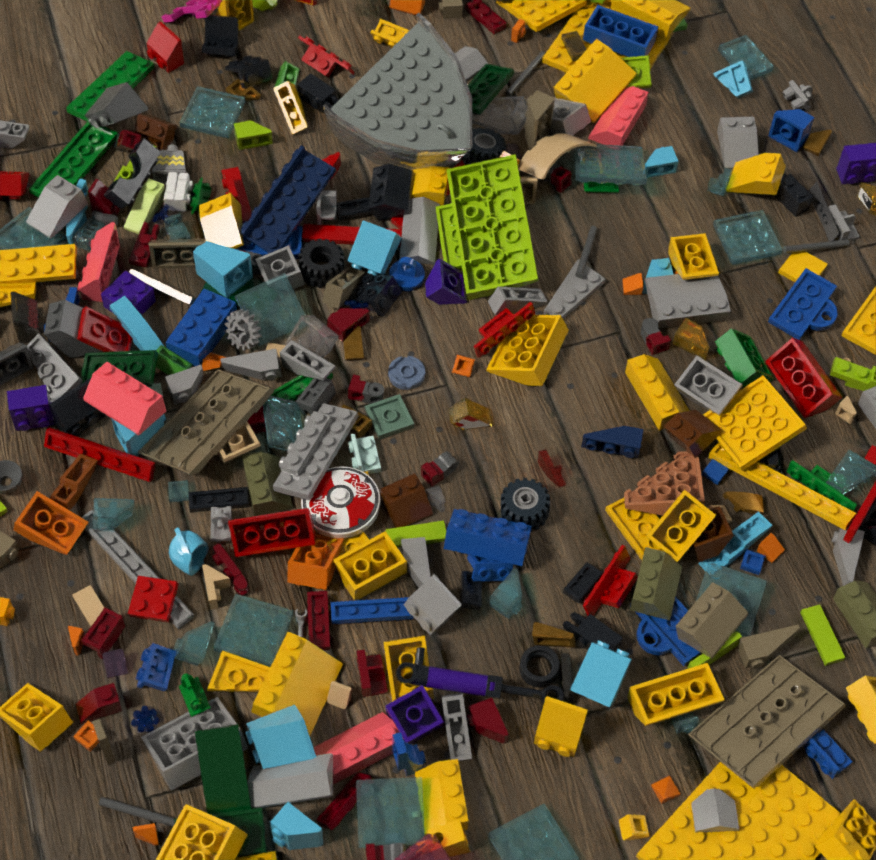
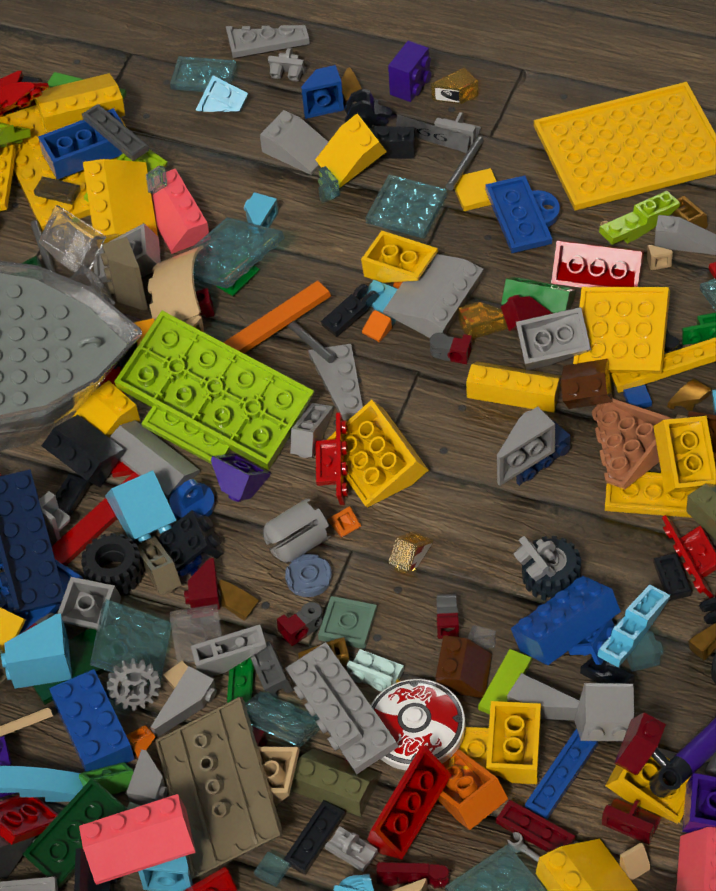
camera: 45 degrees left, 5 degrees down
clear red slope [537,449,566,487] -> none
none -> clear slope [38,205,107,274]
none -> dark grey tile [82,104,149,161]
none -> clear light blue tile [146,165,167,194]
none -> orange tile [223,280,331,353]
none -> light grey wing [226,25,310,58]
none -> light grey cylinder [263,498,331,562]
none -> black hinge [321,284,378,337]
none -> black hinge [345,89,393,128]
none -> light grey slope [497,407,555,486]
none -> dark red slope [501,295,553,331]
none -> light grey hips [513,536,556,581]
none -> medium azure slope [597,584,670,667]
none -> dark red slope [614,712,666,775]

